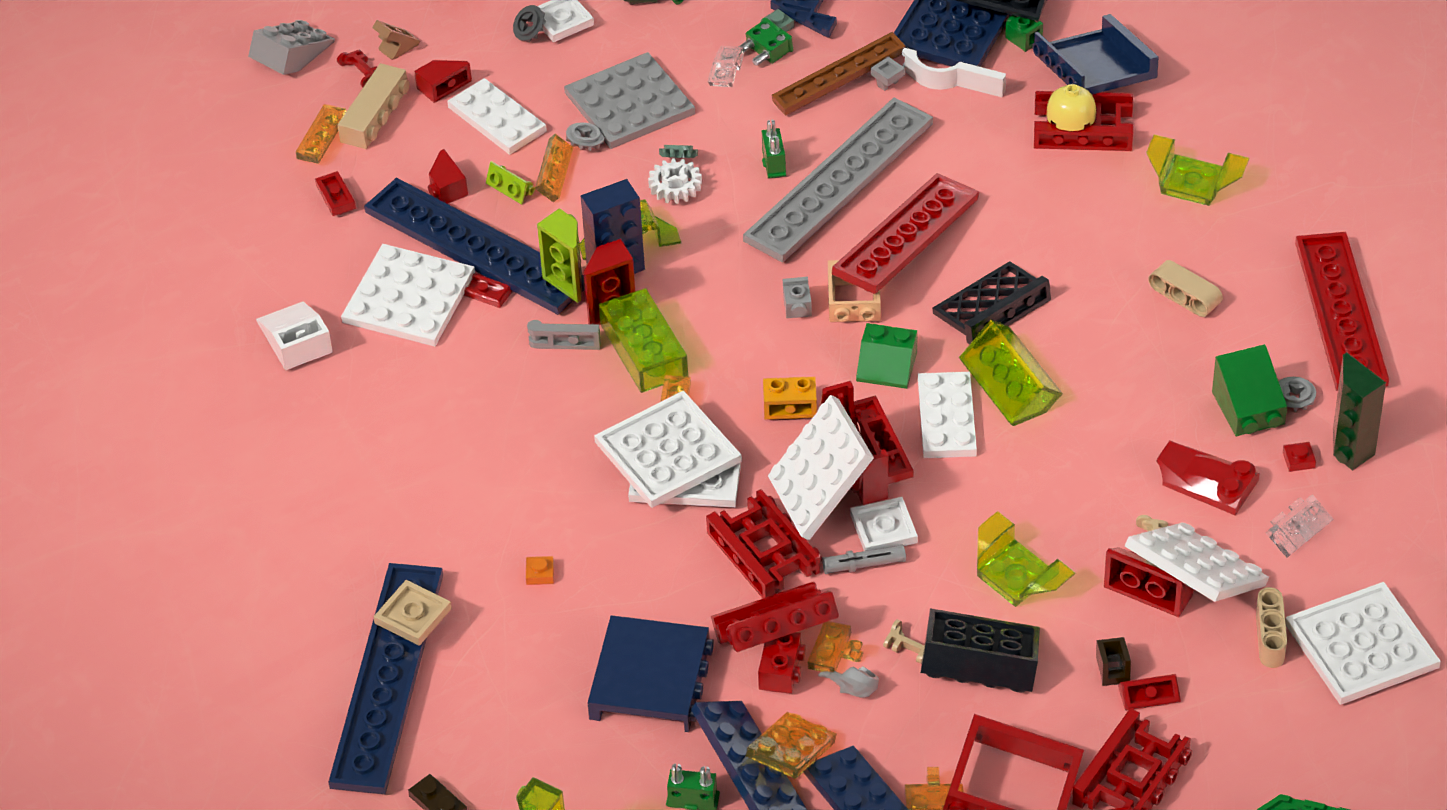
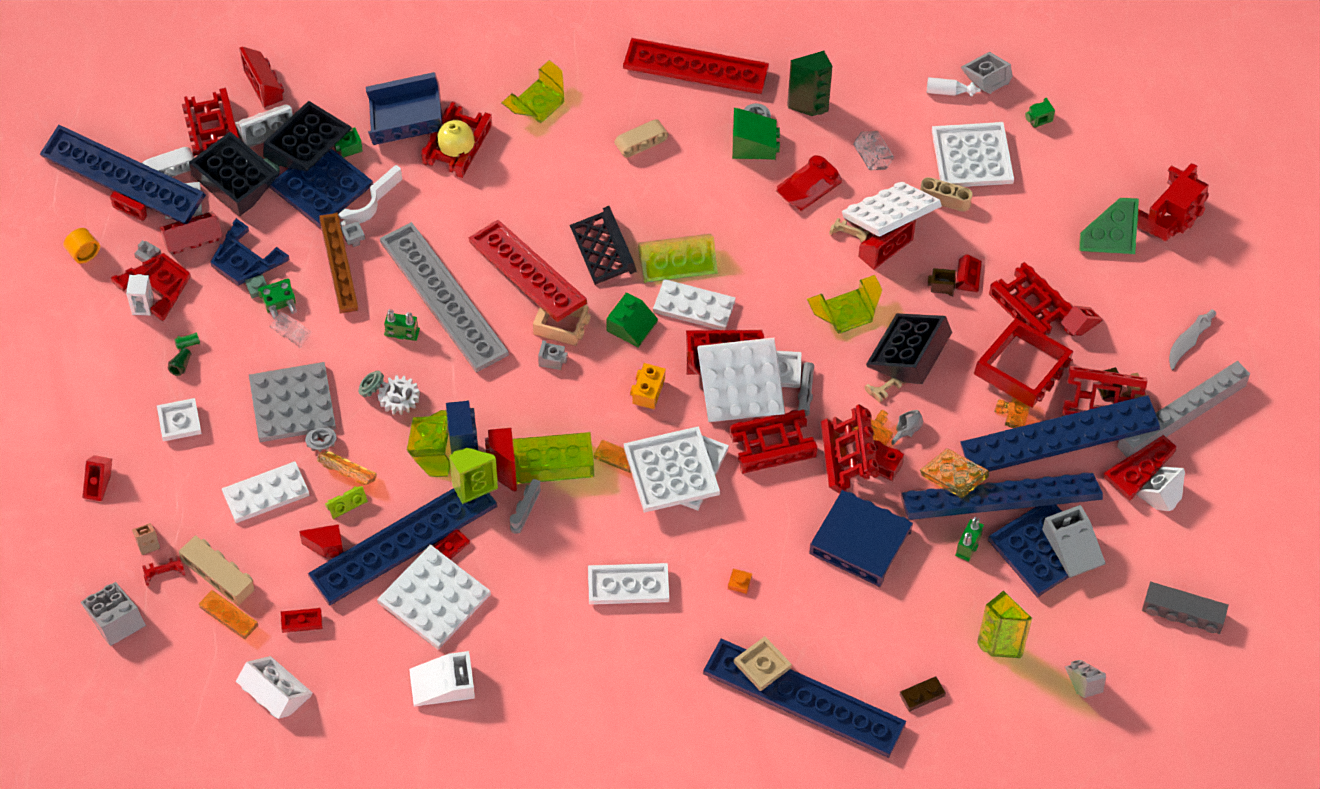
camera: 75 degrees left, 10 degrees up
red slope [414,60,472,103] -> none
dark grey gear [513,5,546,42] -> none
red plate [1283,442,1316,472] -> none
none -> white slope [236,656,313,719]
none -> white plate [588,563,669,605]

